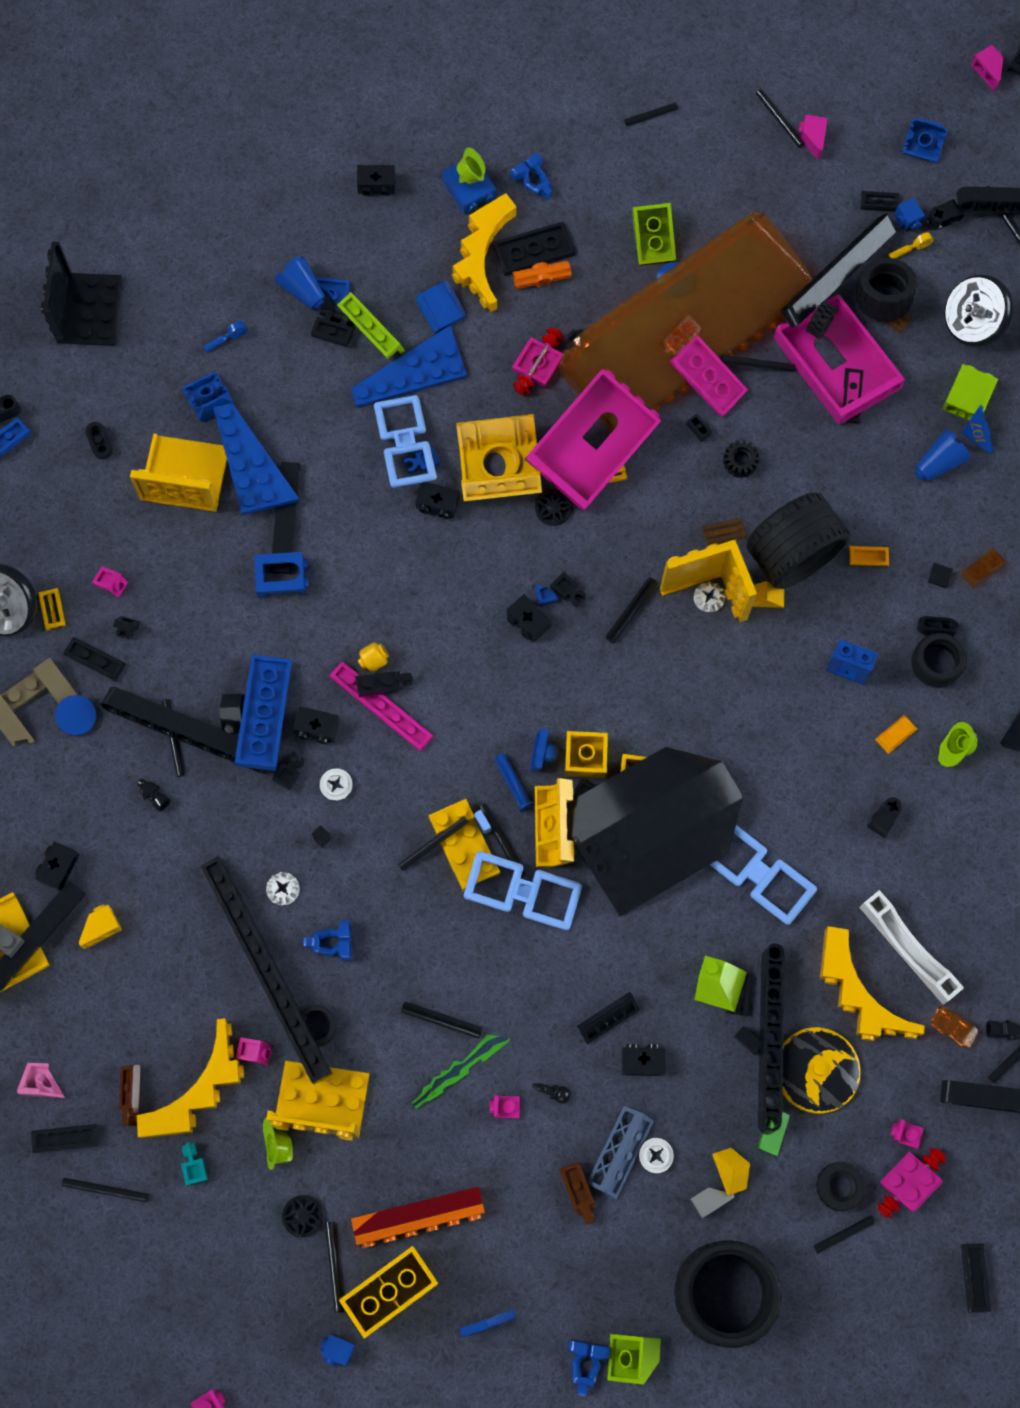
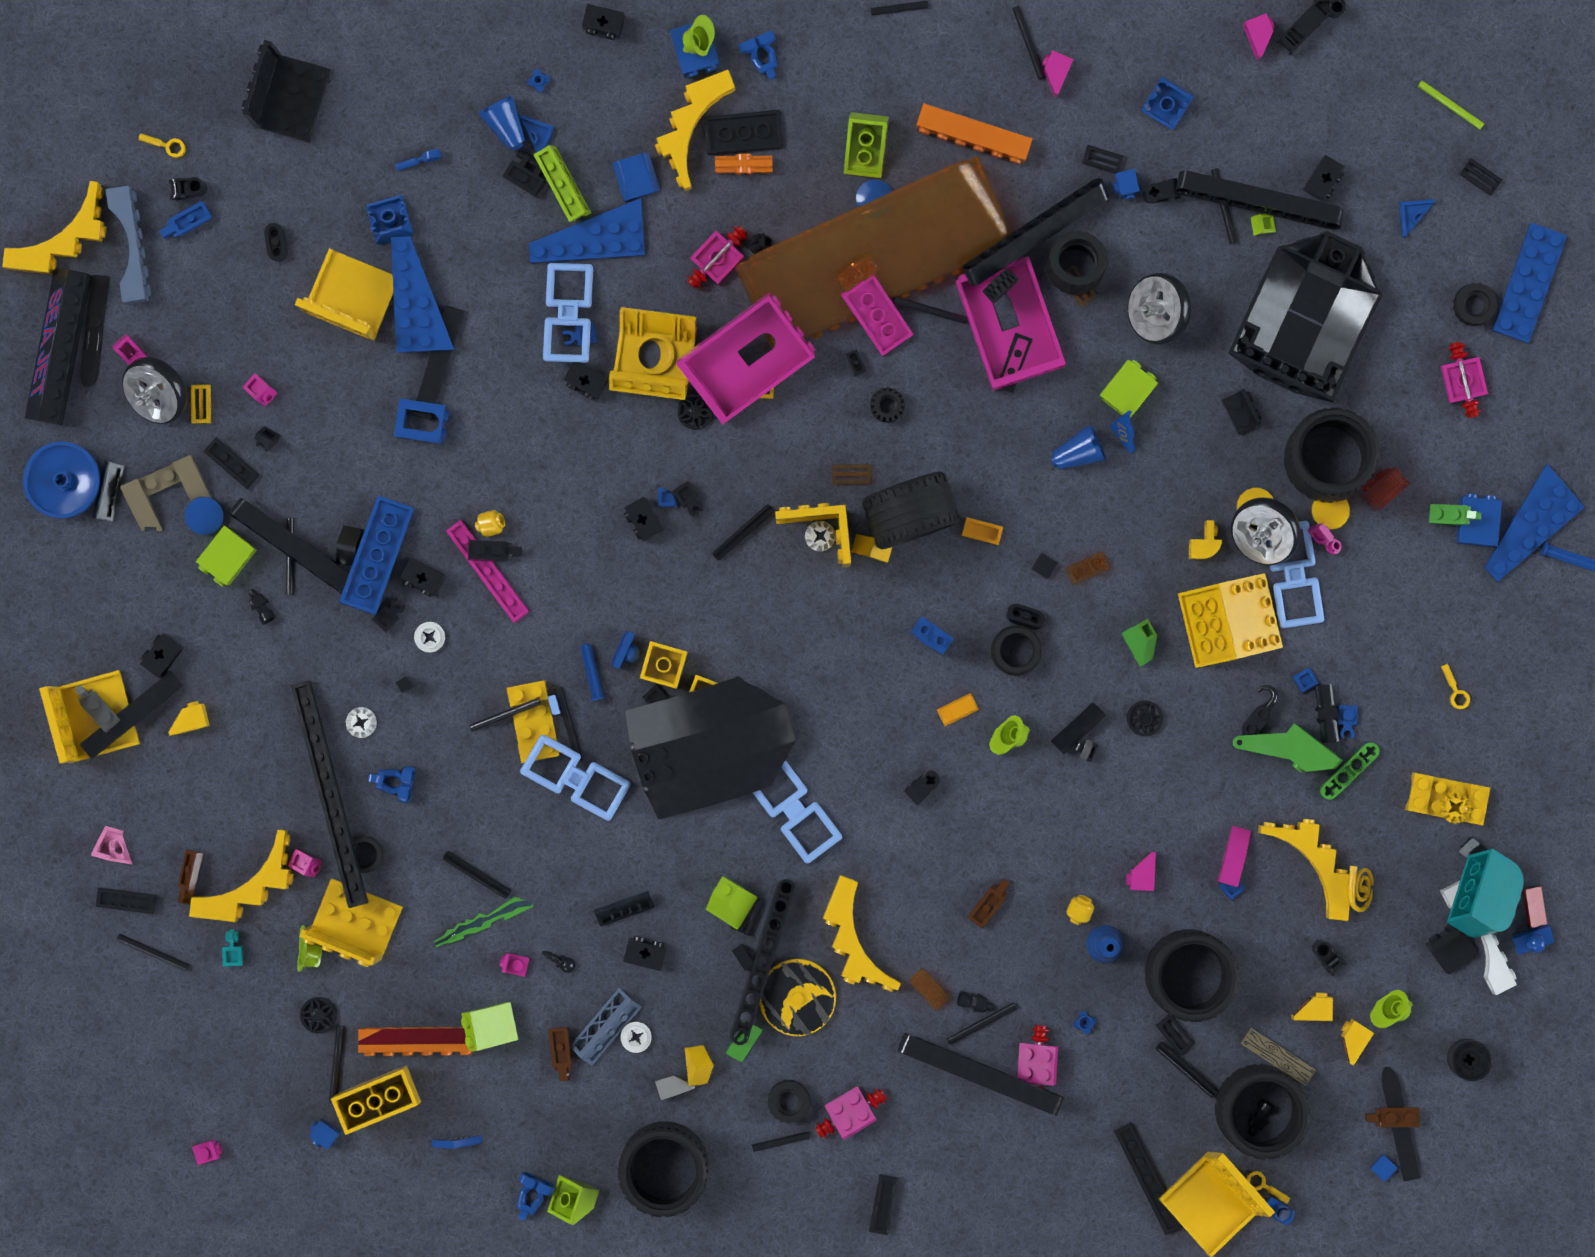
camera: 15 degrees right, 15 degrees up
yellow piece [535,778,575,868] -> none
white arch [859,890,964,1004] -> none
yellow piece [888,232,934,259] -> none
dark pink bracket [890,1119,924,1149] -> none
none -> lime brick [196,526,257,586]
none -> lime brick [461,1002,518,1051]
none -> blue plate [527,69,550,92]
none -> orange brick [916,103,1033,165]
none -> reddish brown hinge [967,878,1010,929]

